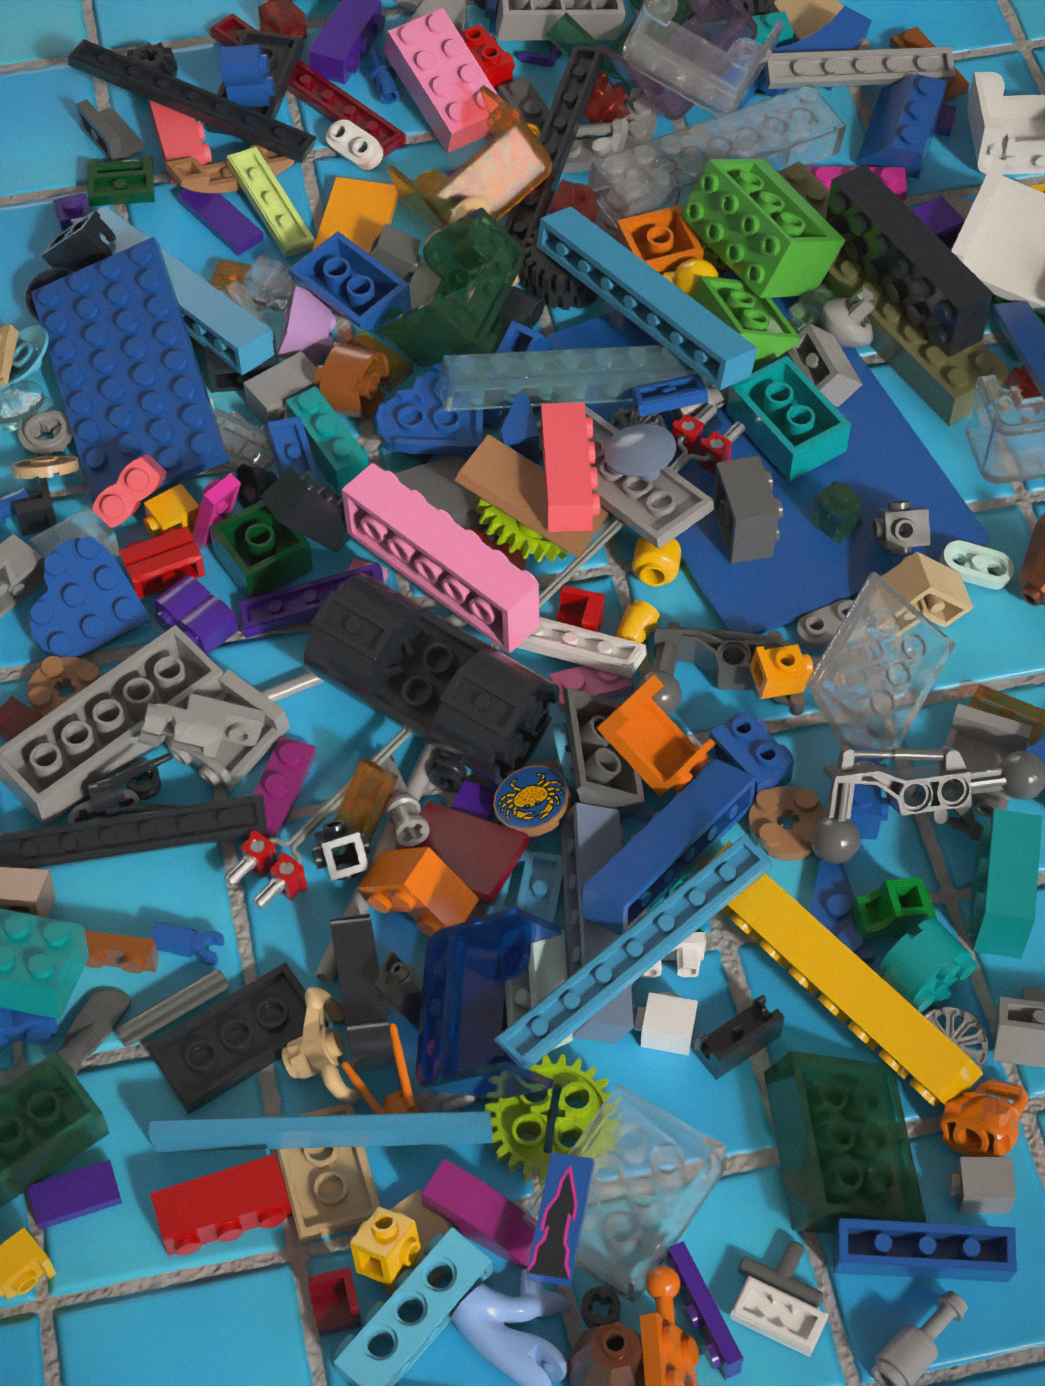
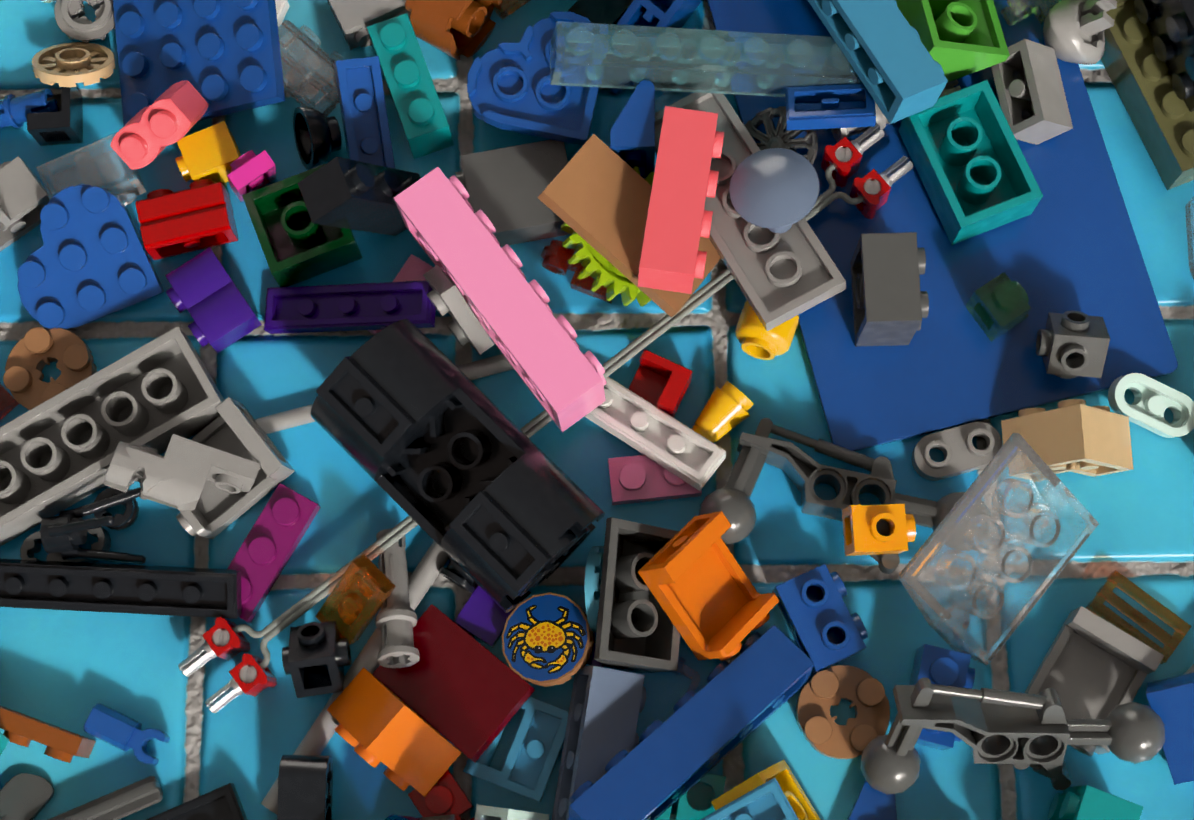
camera: 15 degrees right, 20 degrees up
none -> light grey plate [423,265,494,355]

